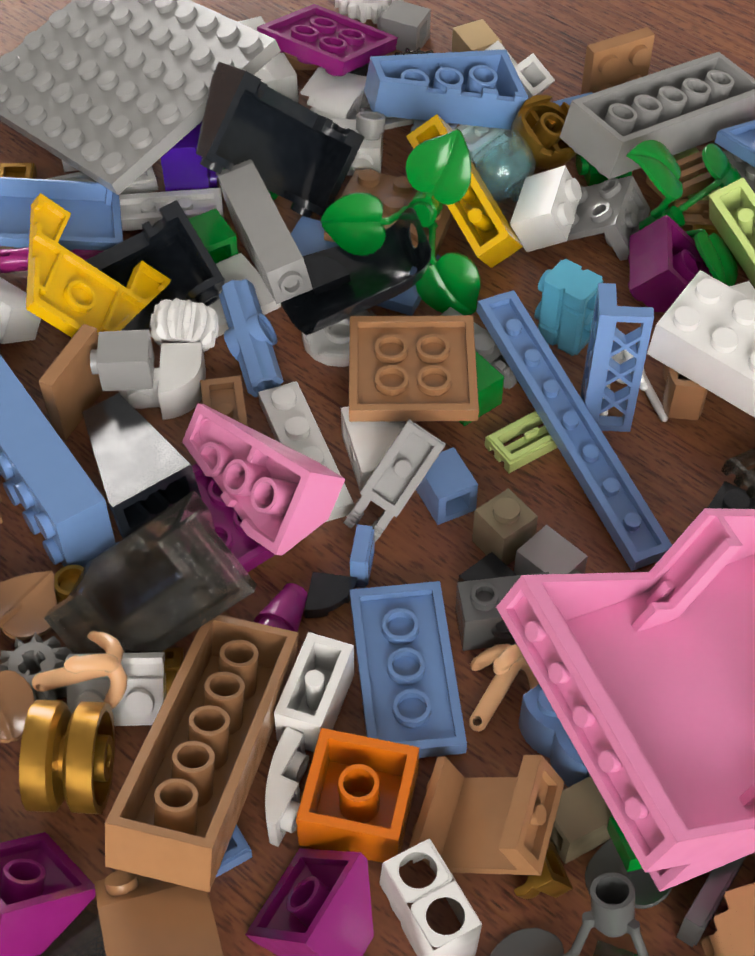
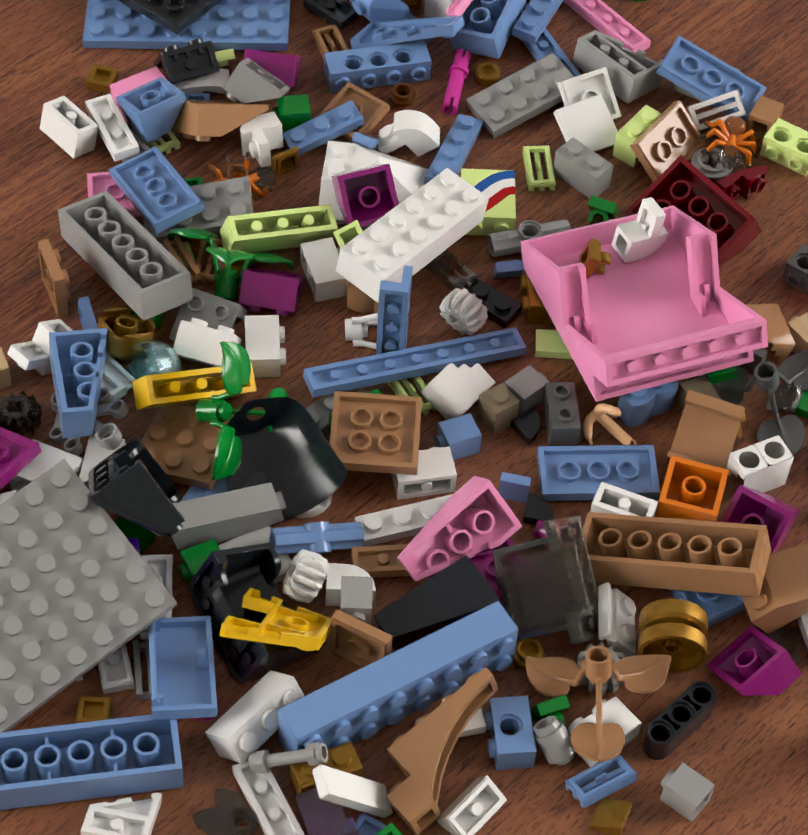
camera: 90 degrees left, 0 degrees up
light nougat piece [32,631,127,709] -> none
light grey hinge [343,419,446,542] -> none
medium azure brick [534,259,603,356] -> none
none -> white brick [245,315,286,378]
none -> white piece [421,363,496,420]
none -> white gear [439,288,488,336]

